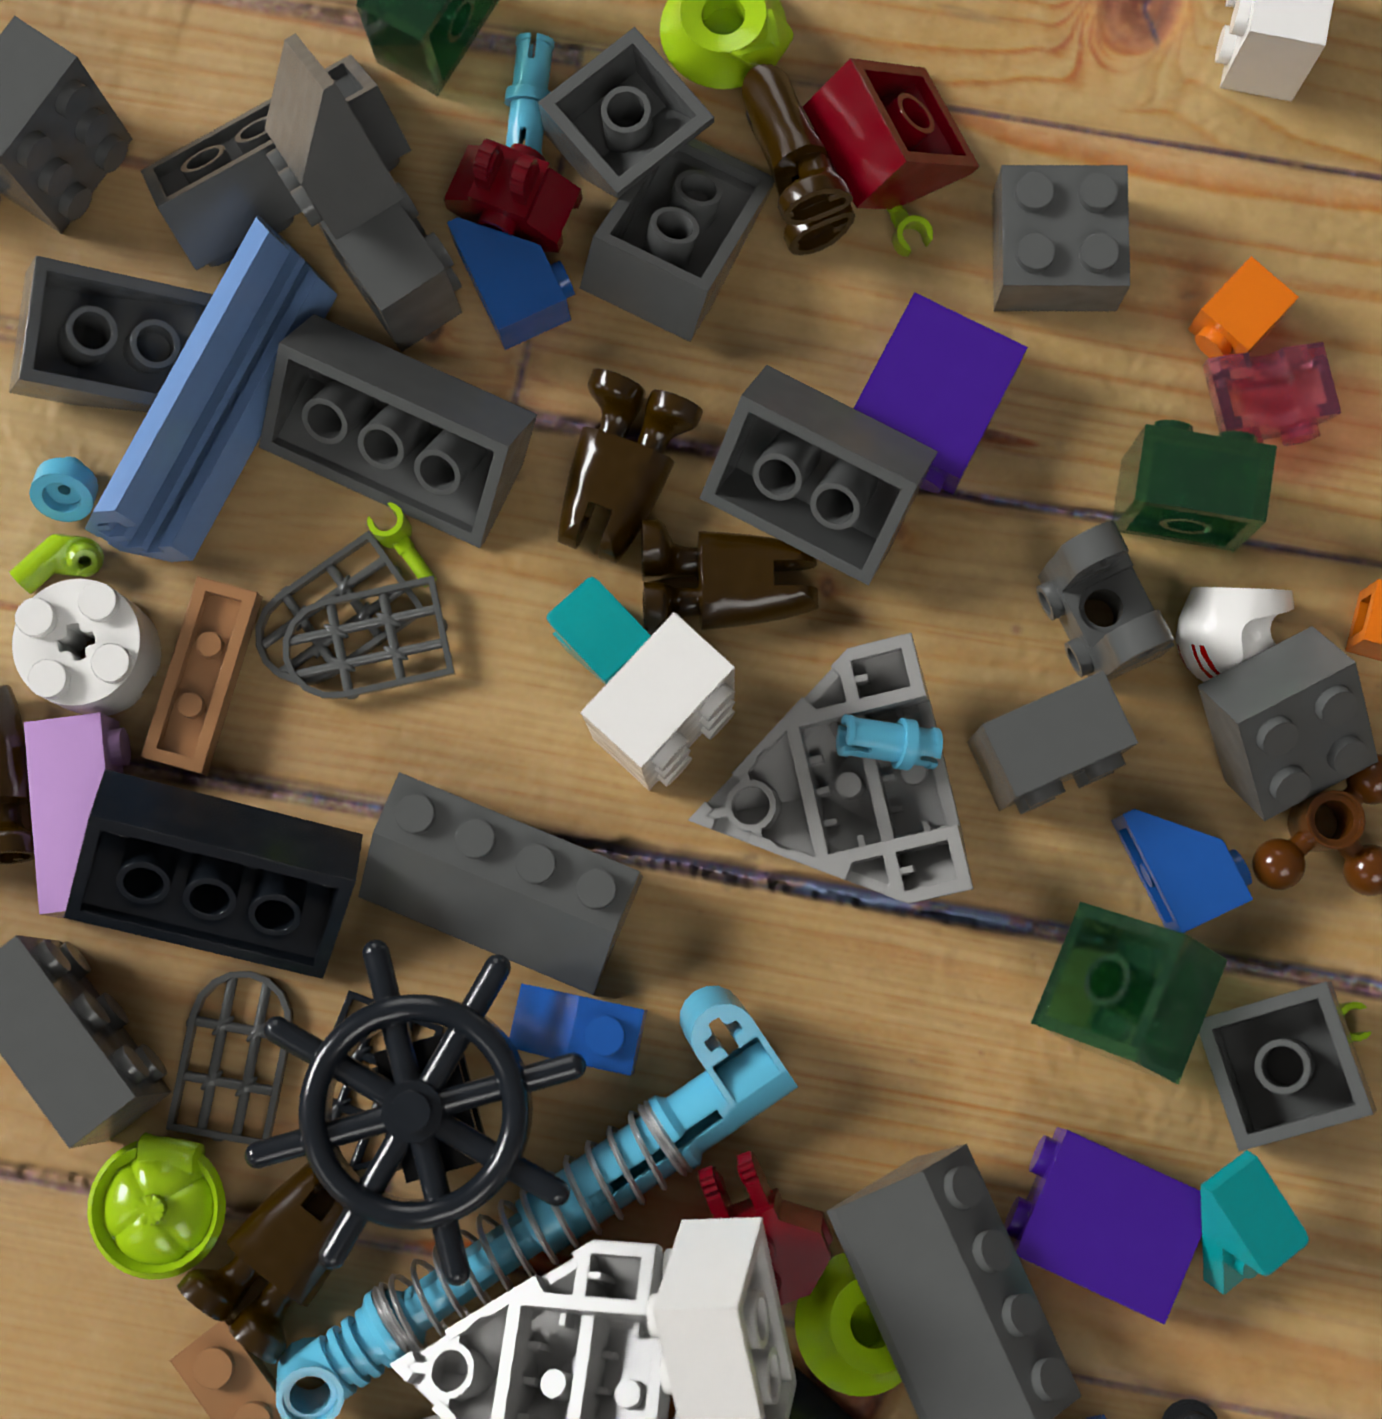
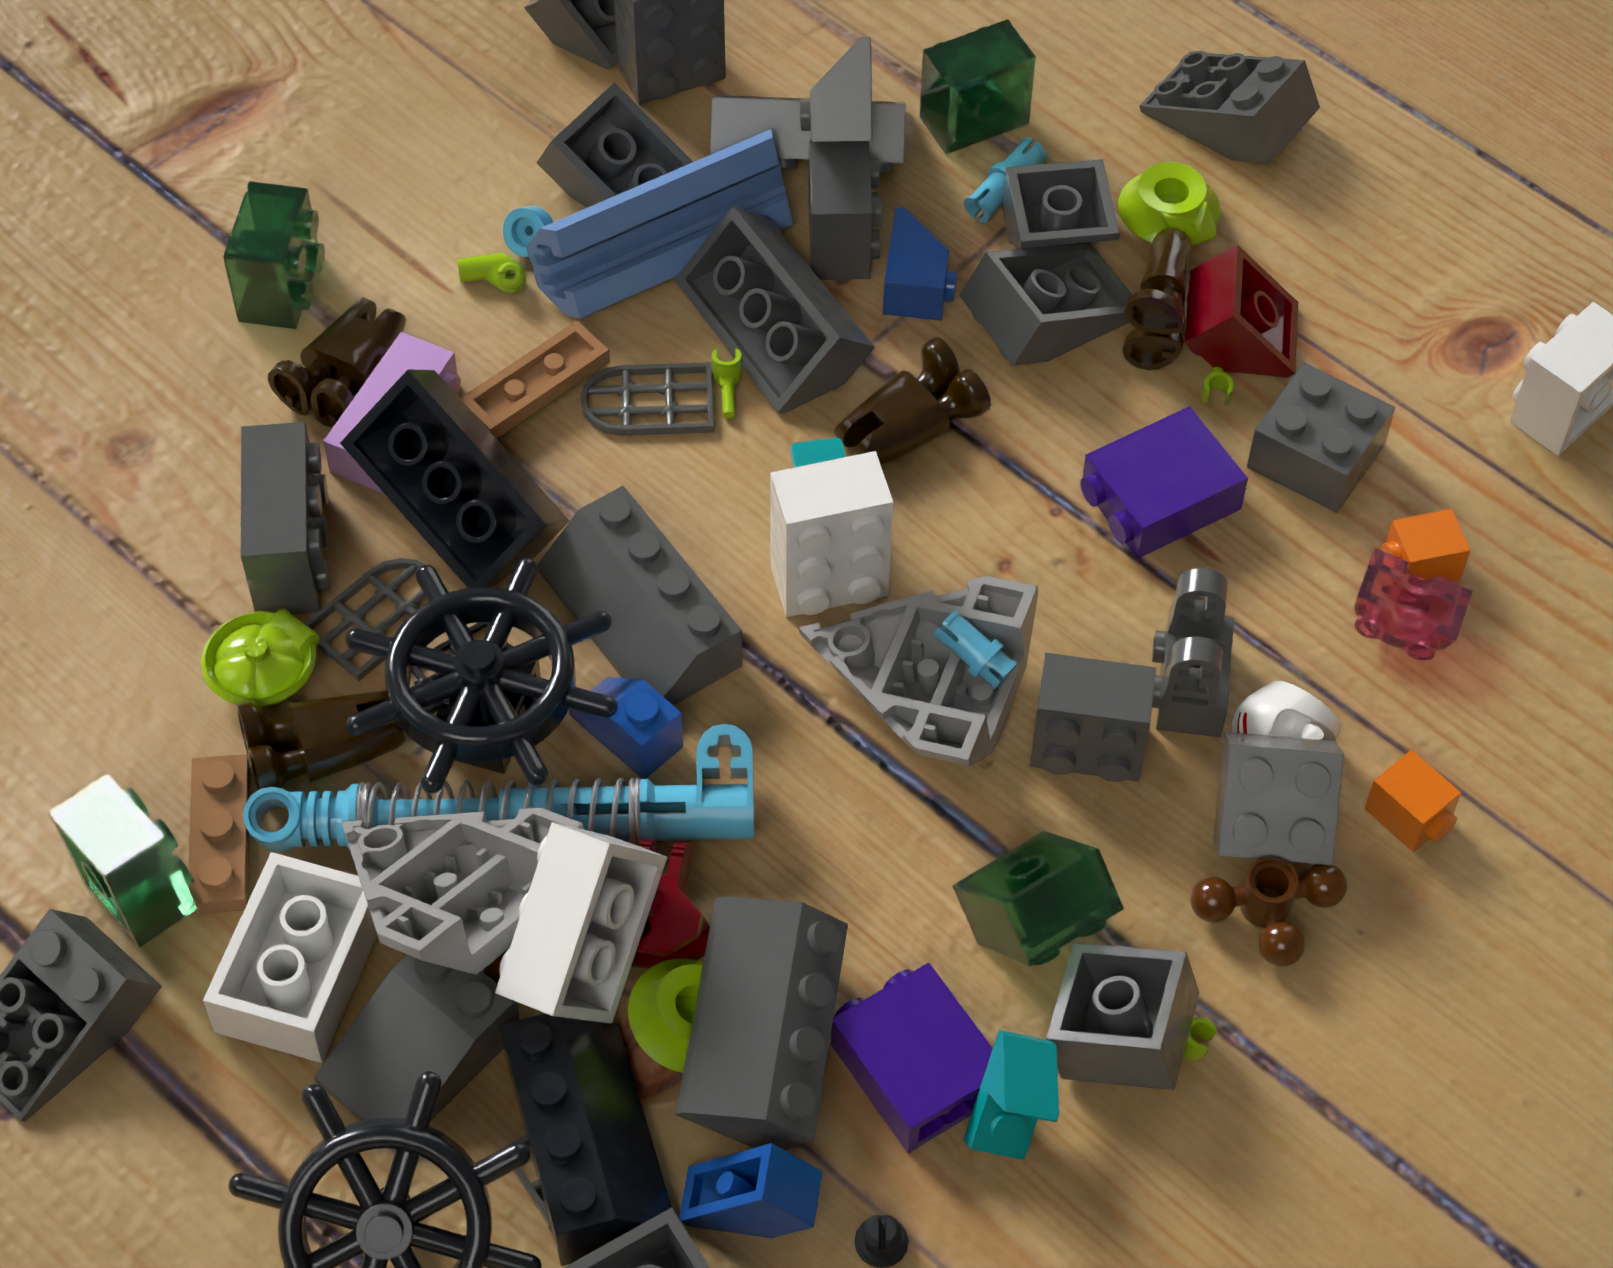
camera: 25 degrees right, 25 degrees down
white brick [12,579,161,716] -> none
dark grey window [283,576,455,699] -> none
dark red hinge [443,138,583,253] -> none
dark brown piece [641,520,818,636] -> none
dark grey brick [699,365,938,586] -> none
blue slope [1111,809,1254,936] -> none
clear green brick [1112,420,1277,552] -> none

